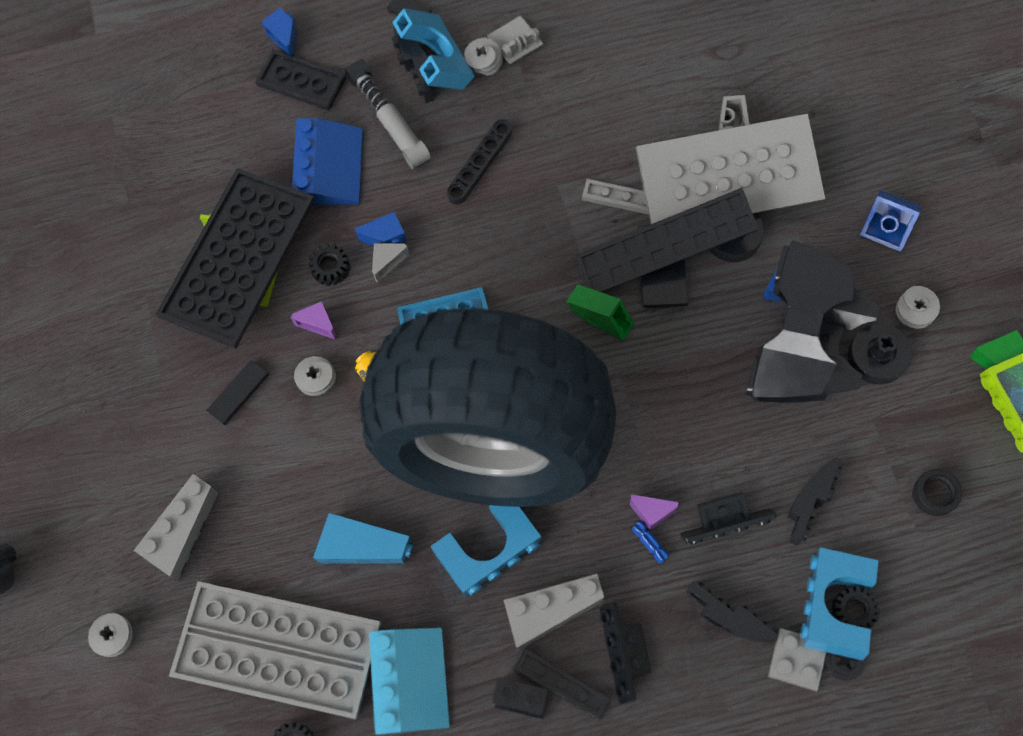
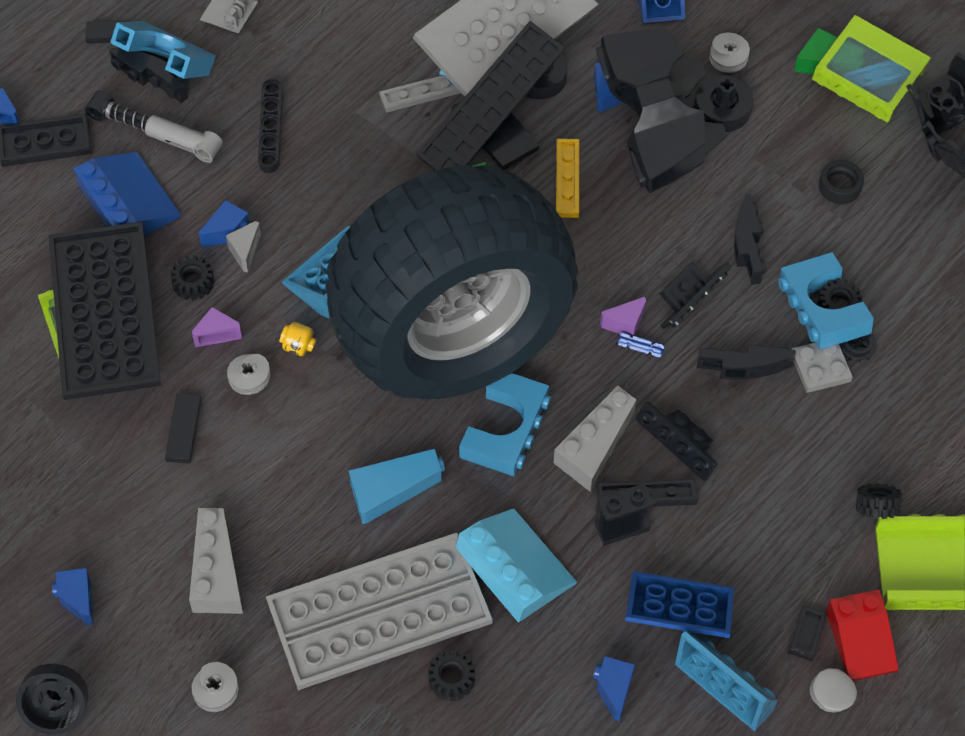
camera: 40 degrees left, 10 degrees down
light grey piece [464,38,503,76] -> none
none -> blue slope [52,568,93,625]
none -> yellow tile [556,139,579,218]

